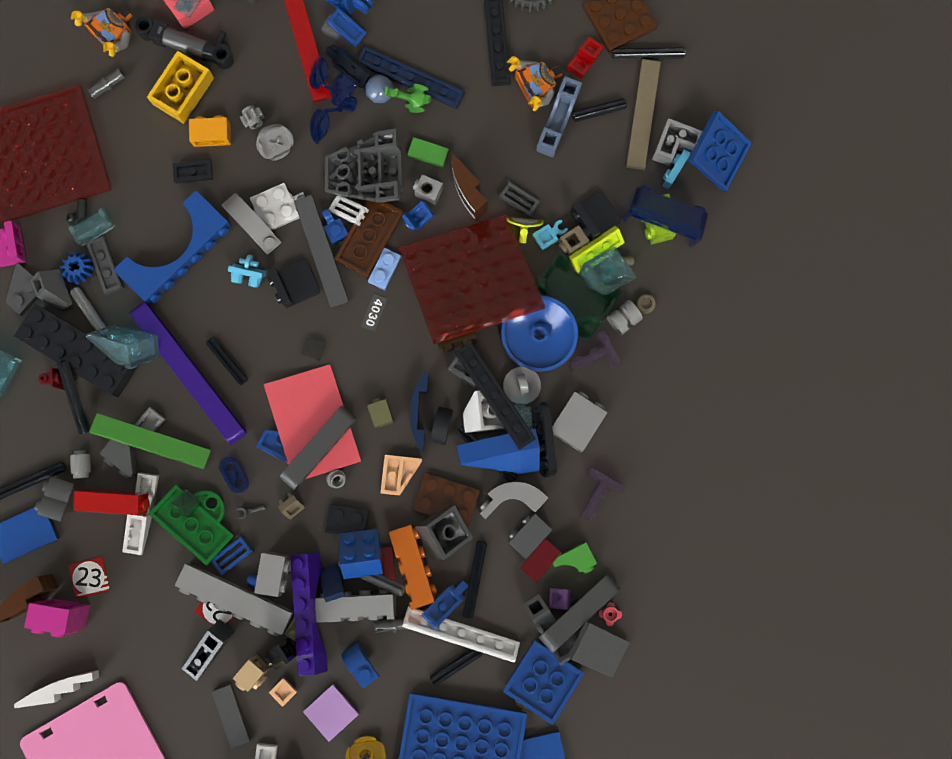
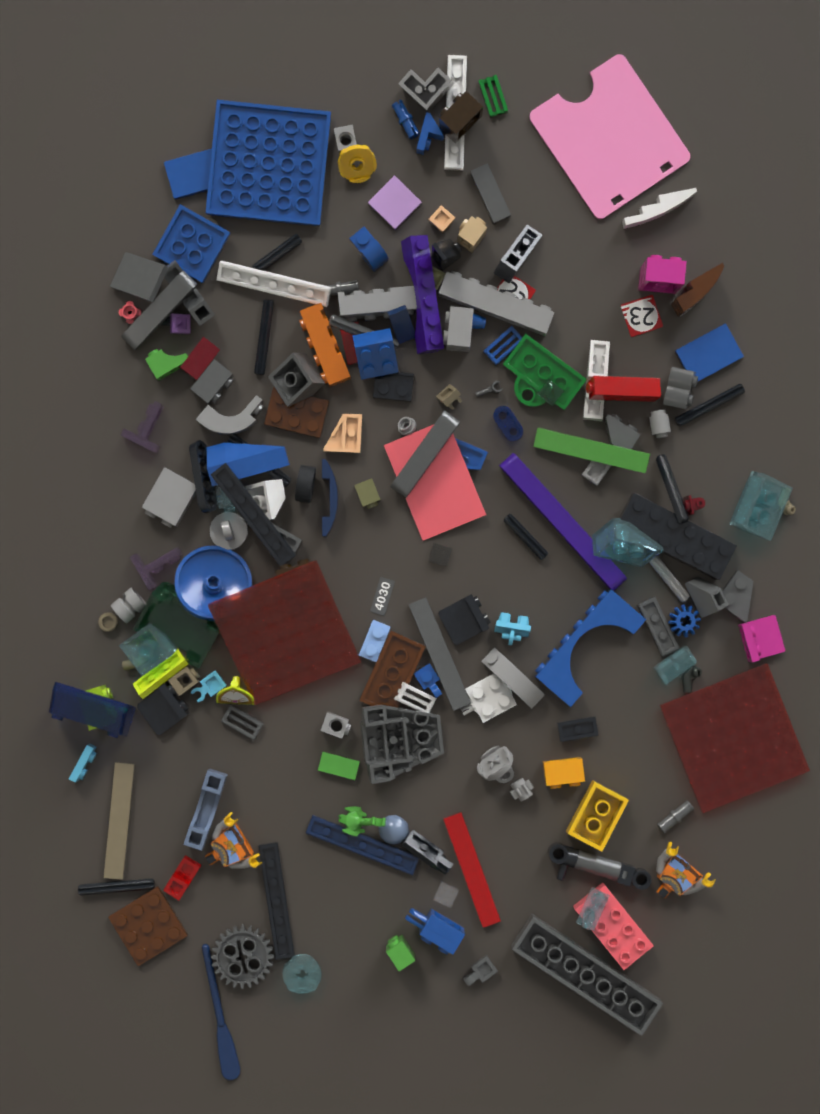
camera: 170 degrees right, 5 degrees up
clear blue plant [309,57,358,144] -> none
blue tile [326,7,367,48] -> none
blue bracket [402,201,436,230] -> none
blue hinge [421,581,468,629] -> none
reddish brown slope [451,155,488,221] -> none
black axle [572,98,627,122] -> none
light grey brick [652,118,703,166] -> none
blue plate [688,111,752,191] -> none

